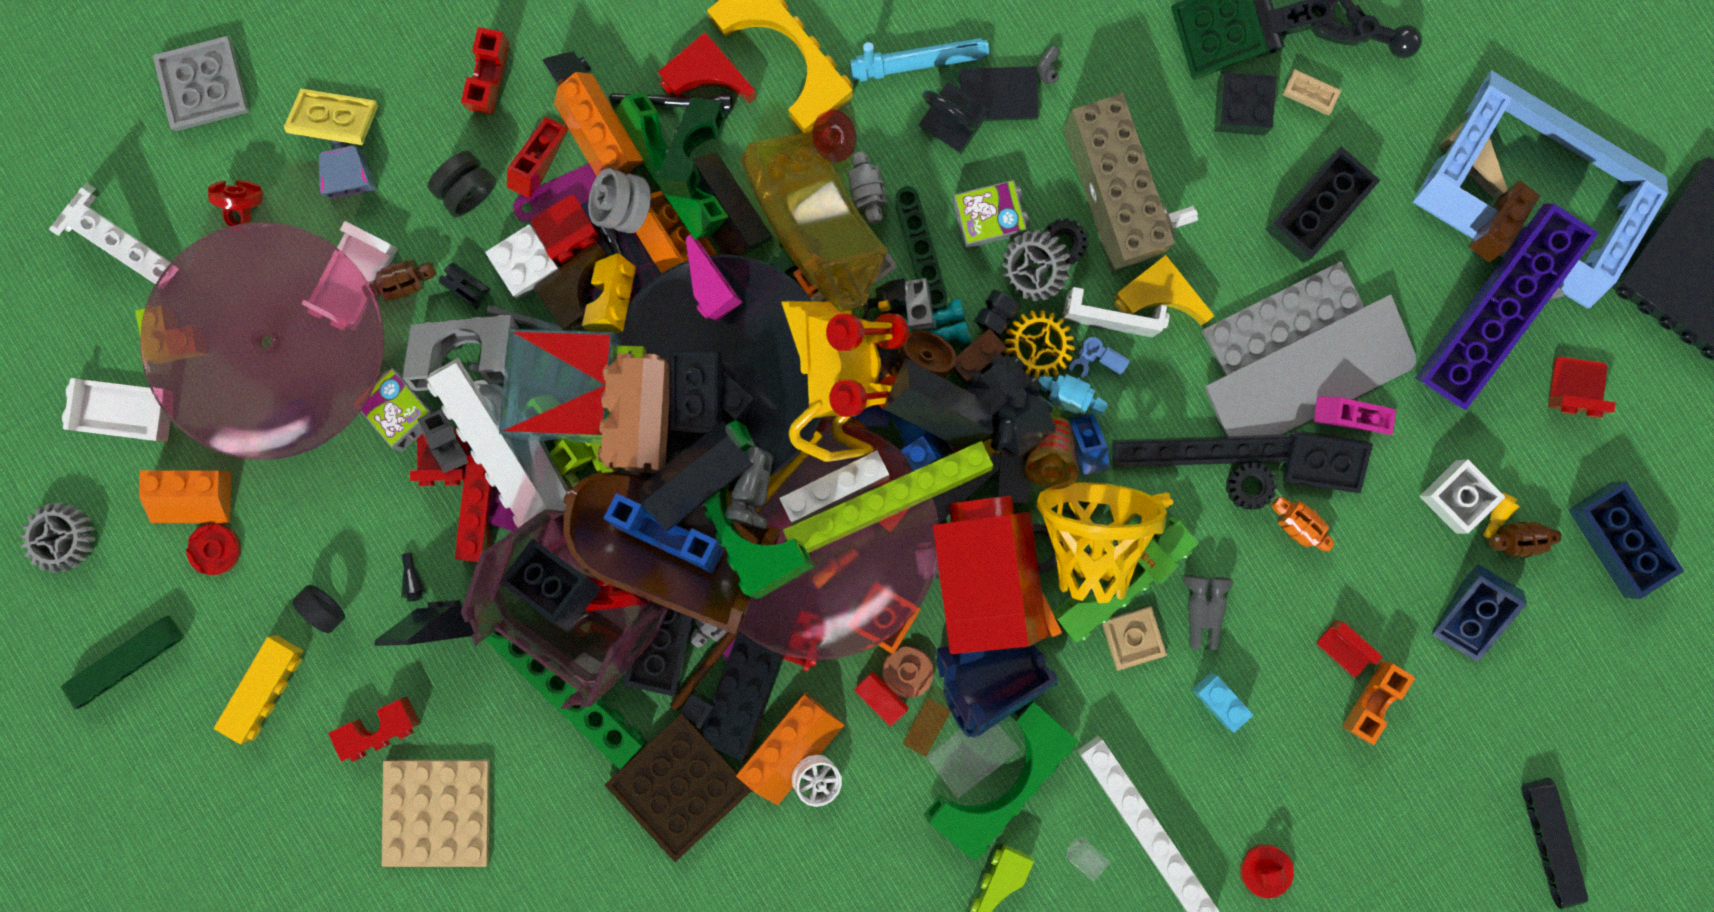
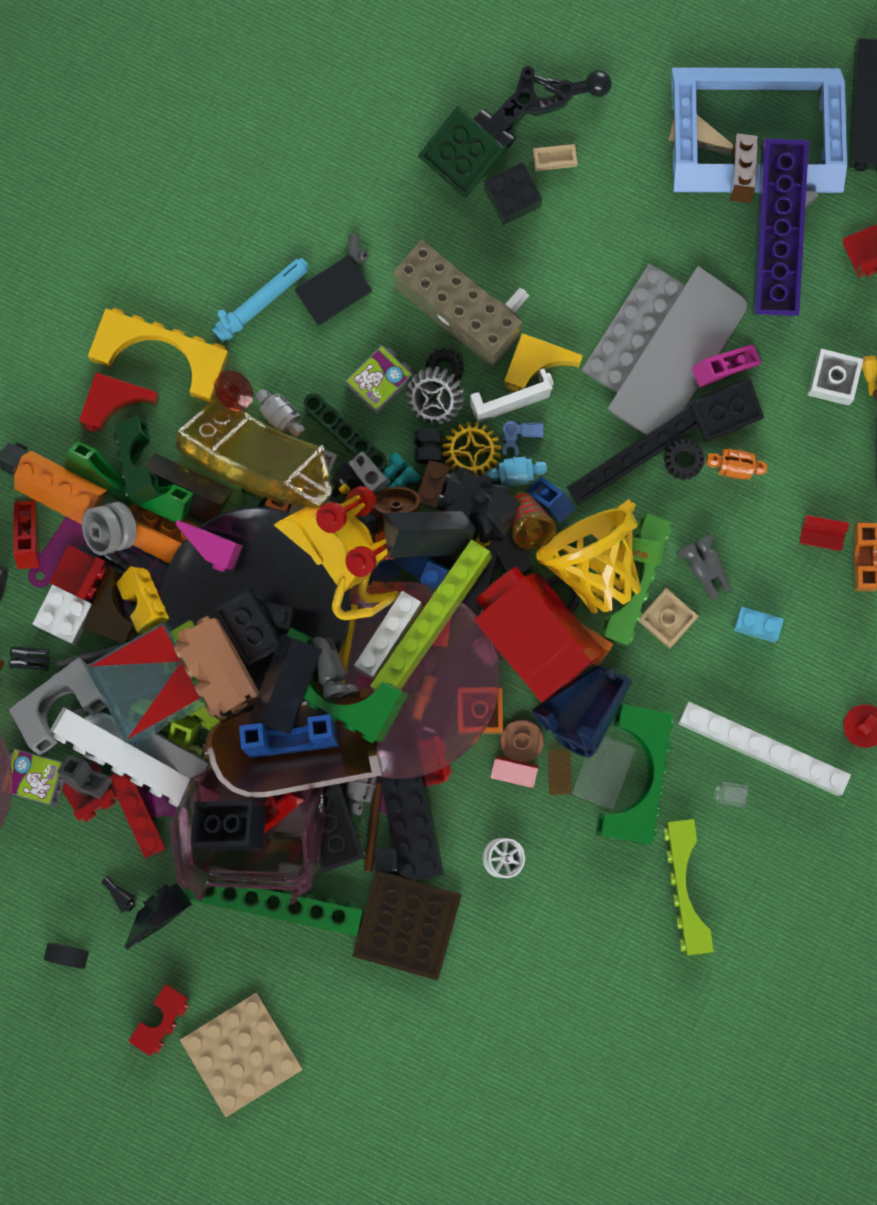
camera: 35 degrees left, 5 degrees down
yellow brick [213,635,304,745] -> none
black piece [609,93,732,114] -> none
orange slope [736,691,845,805] -> none
black tile [919,82,991,154] -> none
black brick [1265,146,1381,263] -> none

